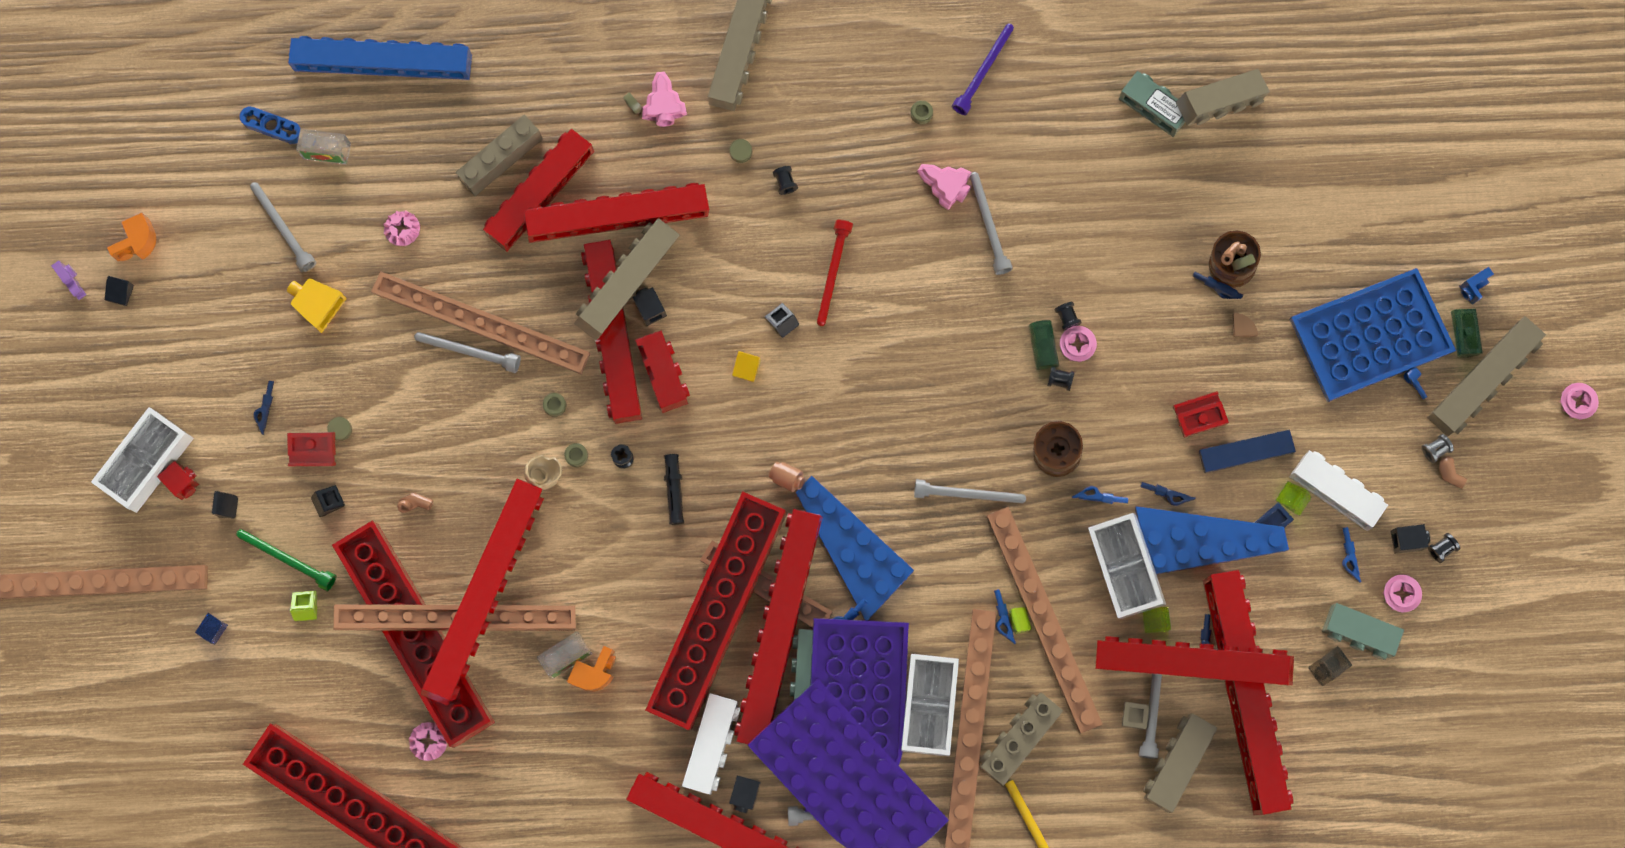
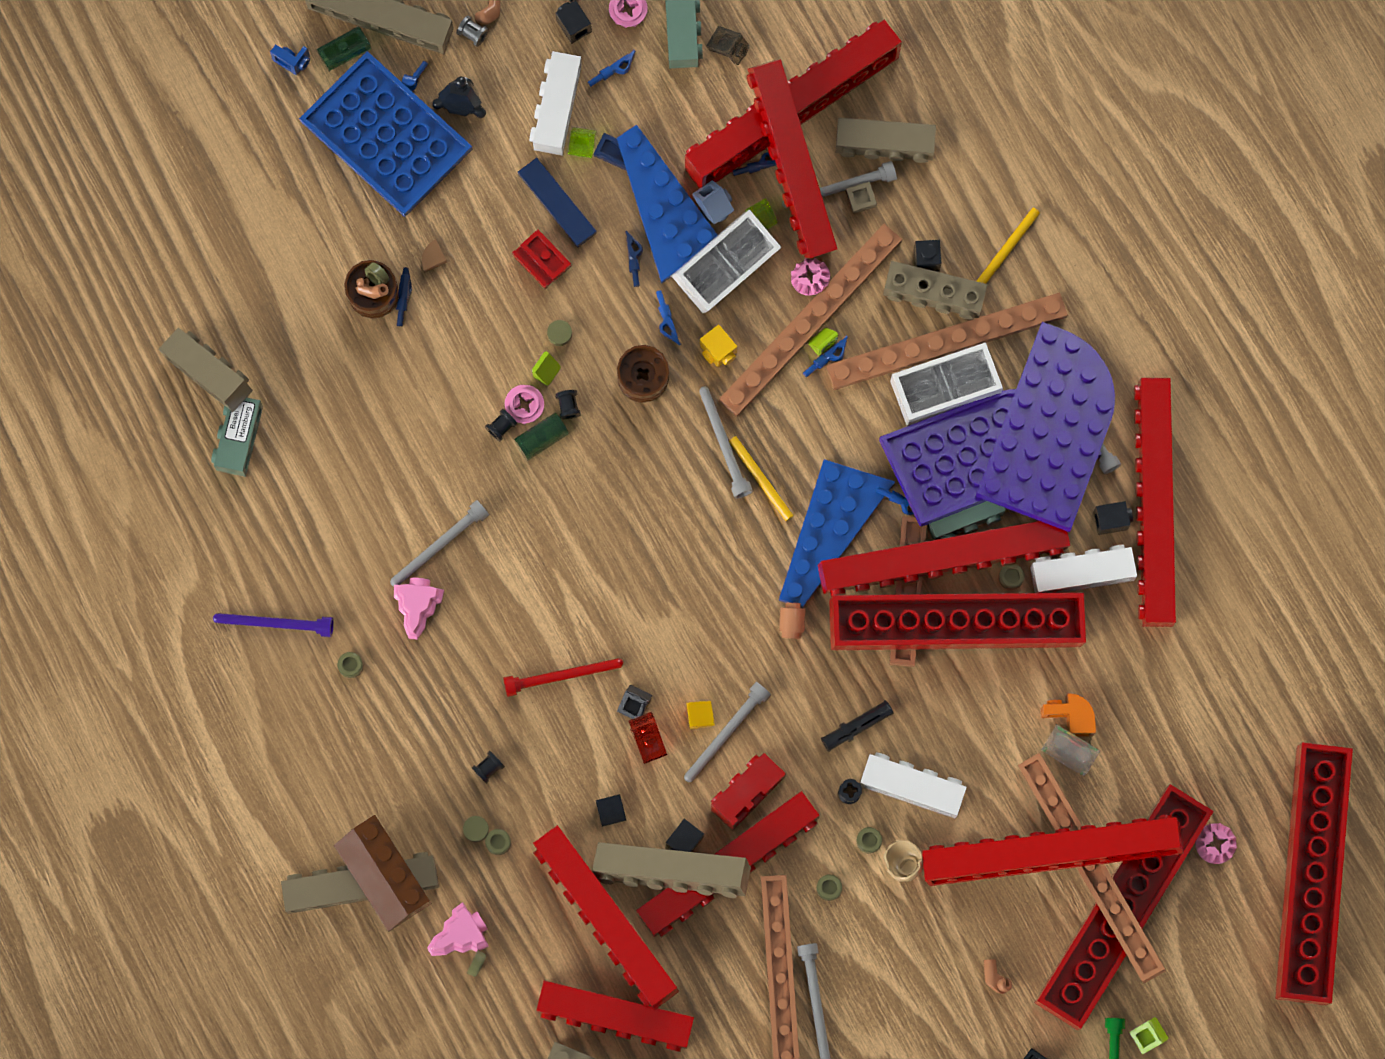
camera: 120 degrees left, 0 degrees up
none -> reddish brown slope [334,815,432,932]
none -> black rock [432,76,486,118]
none -> olive tile [485,829,511,855]
none -> lime slope [532,351,561,386]
none -> olive tile [547,320,572,346]
none -> black slope [596,794,627,827]
none -> clear red slope [628,712,667,764]
none -> light grey piece [684,682,771,782]
none -> sand blue brick [693,180,734,224]
none -> yellow brick [700,324,738,367]
none -> yellow bar [729,436,794,521]
none -> bright pink gear [791,258,830,295]
none -> white brick [860,752,966,819]
none -> black brick [913,240,942,272]
none -> olive tile [999,564,1025,590]

